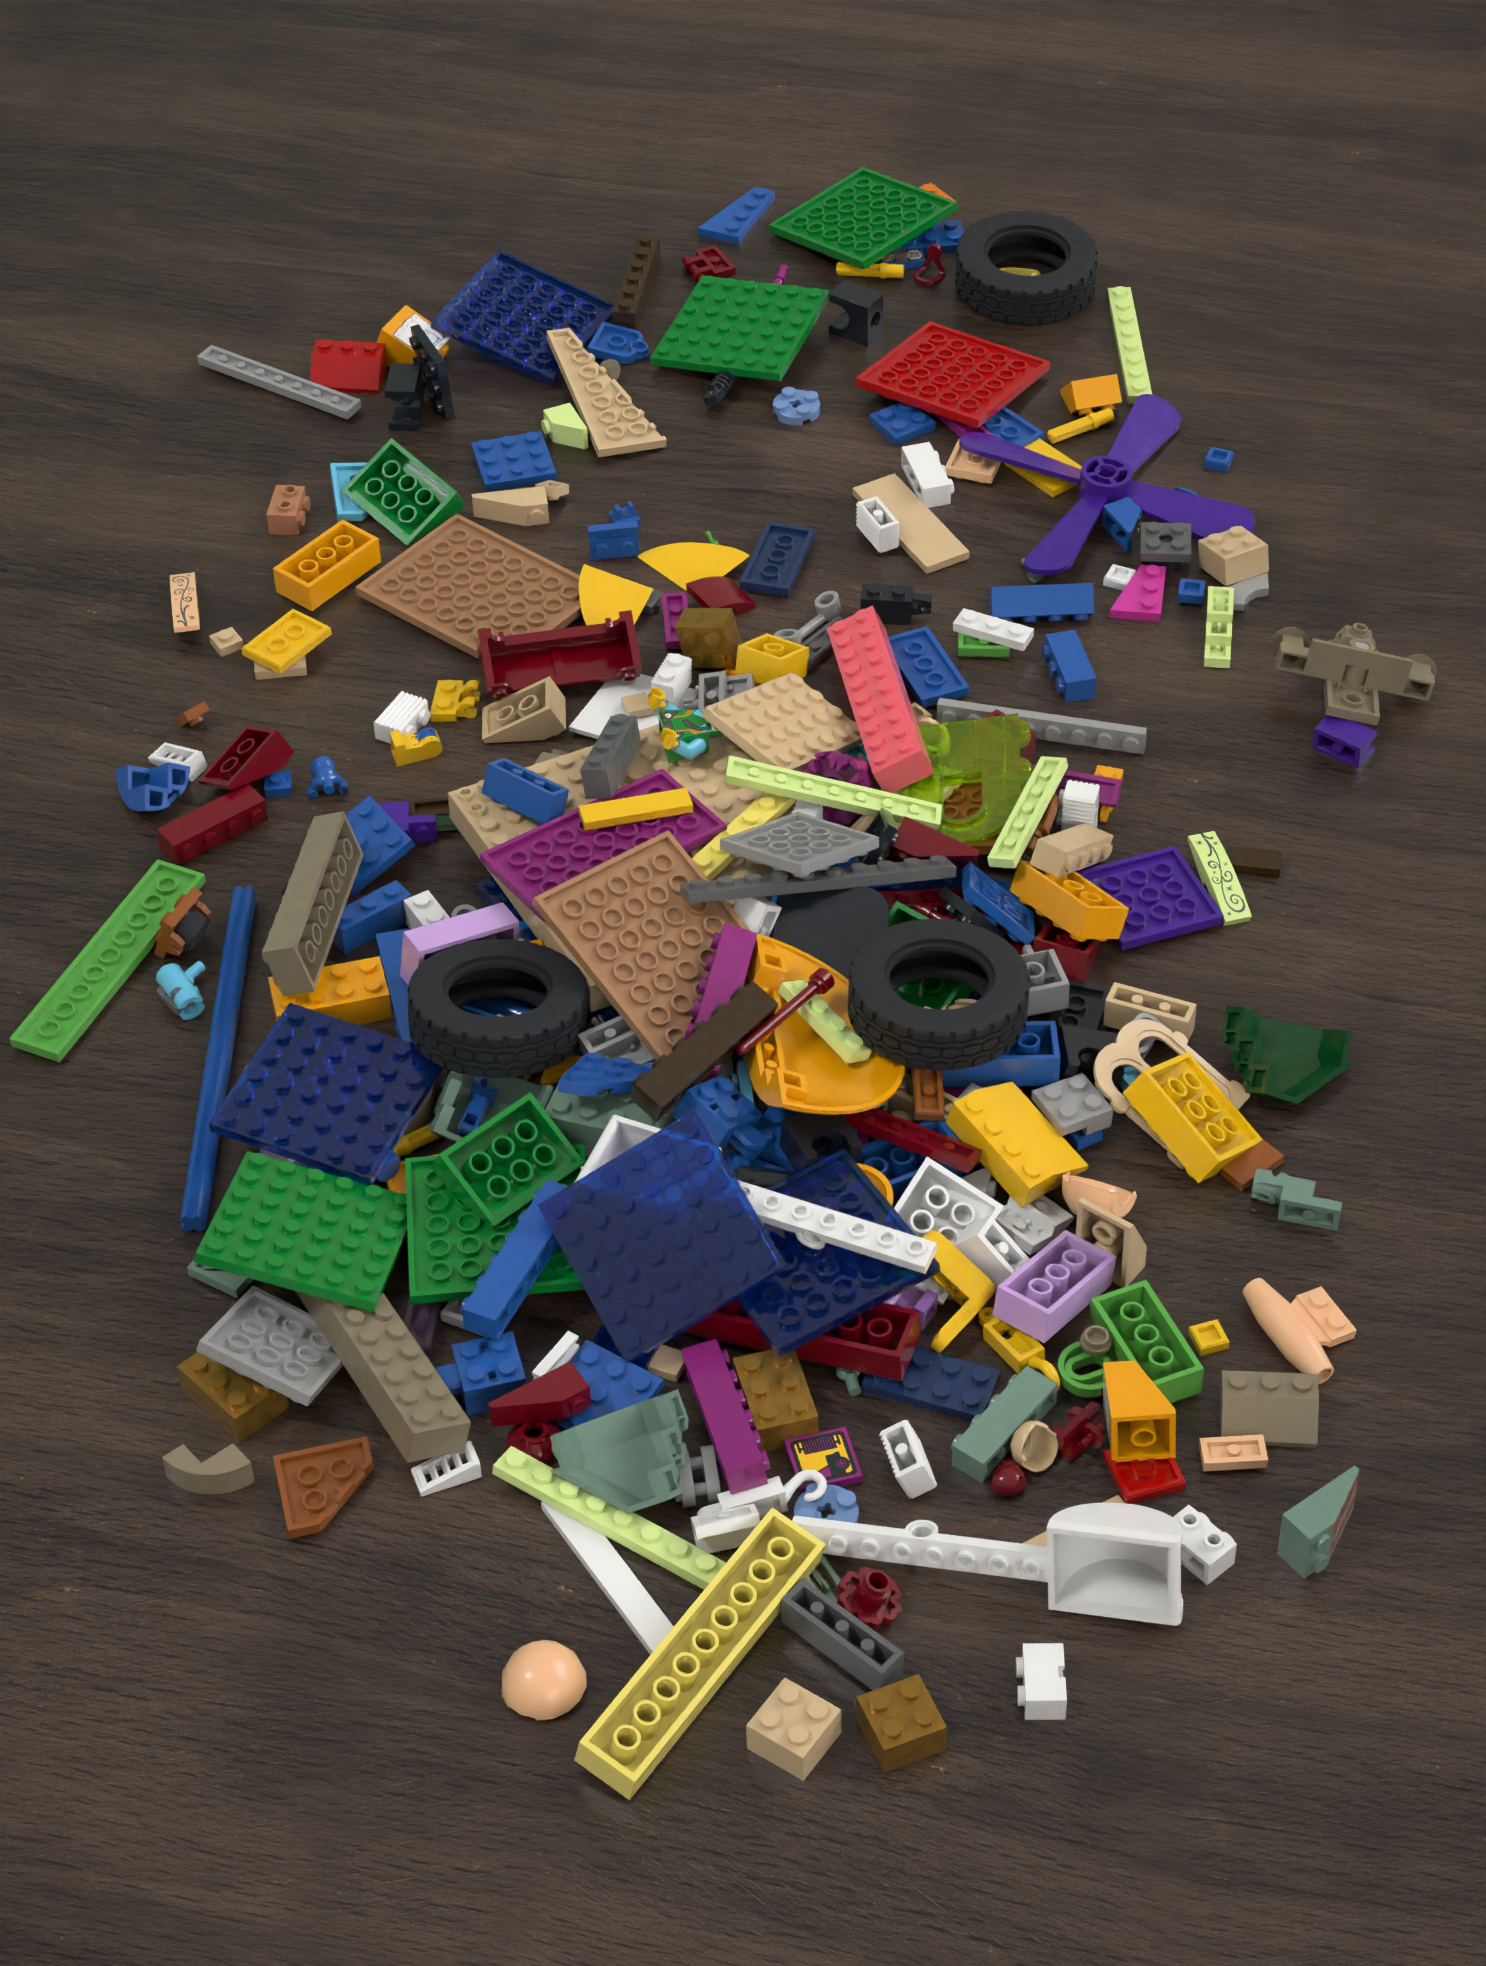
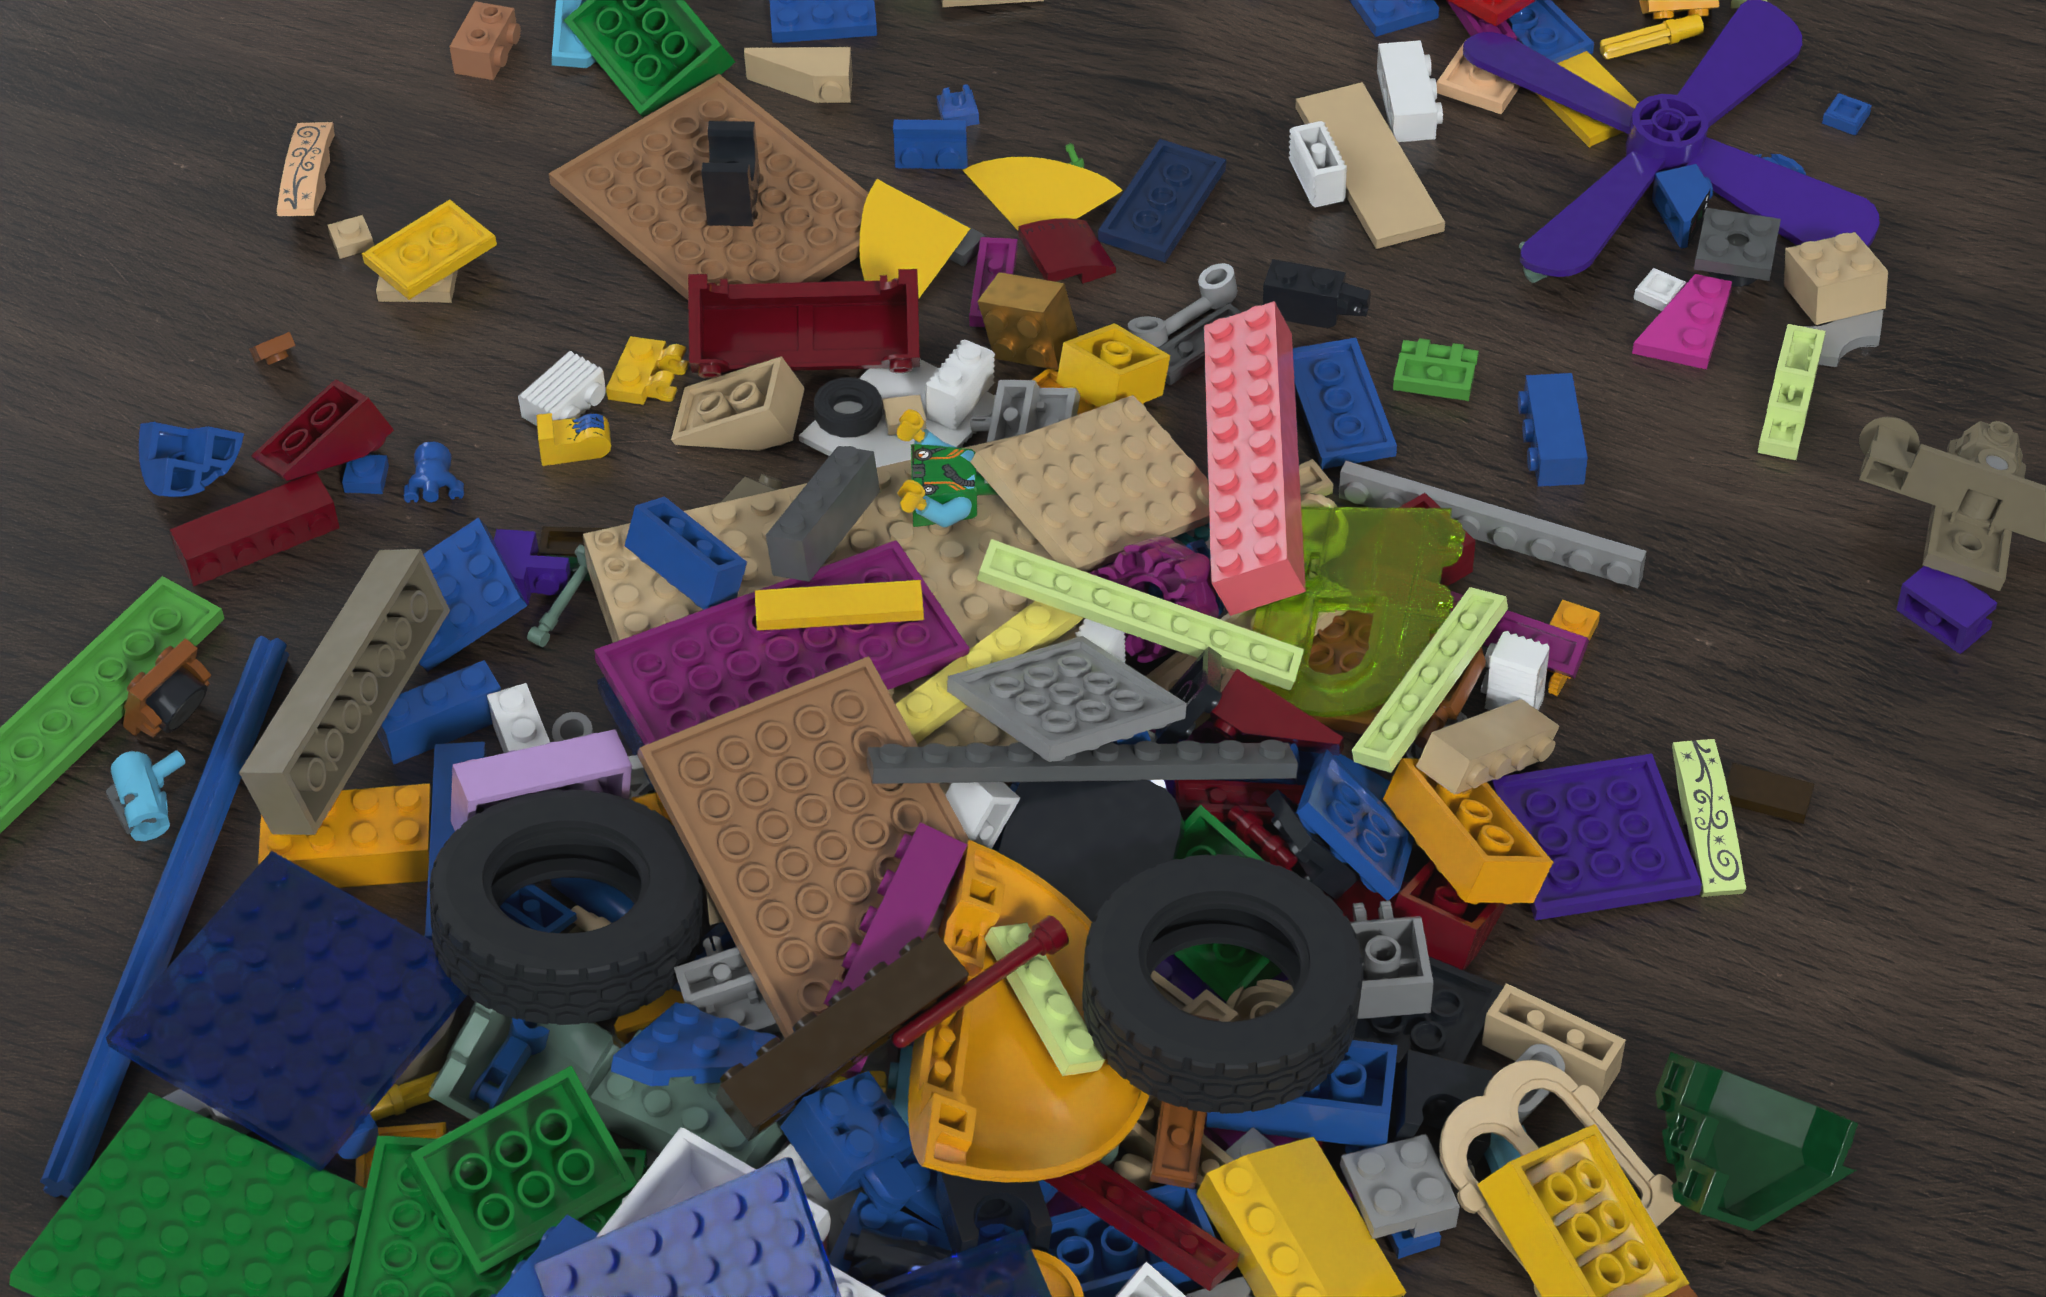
camera: 10 degrees right, 5 degrees up
white slope [148,743,207,781] -> none
light orange brick [273,520,381,611] -> none
tan plate [535,480,569,500] -> none
white plate [953,608,1034,651] -> none
blue slope [987,583,1094,623] -> none
blue plate [1177,578,1206,604] -> none
none -> sand green piece [527,544,588,647]
none -> black piece [701,121,760,226]
none -> black tyre [814,378,882,438]

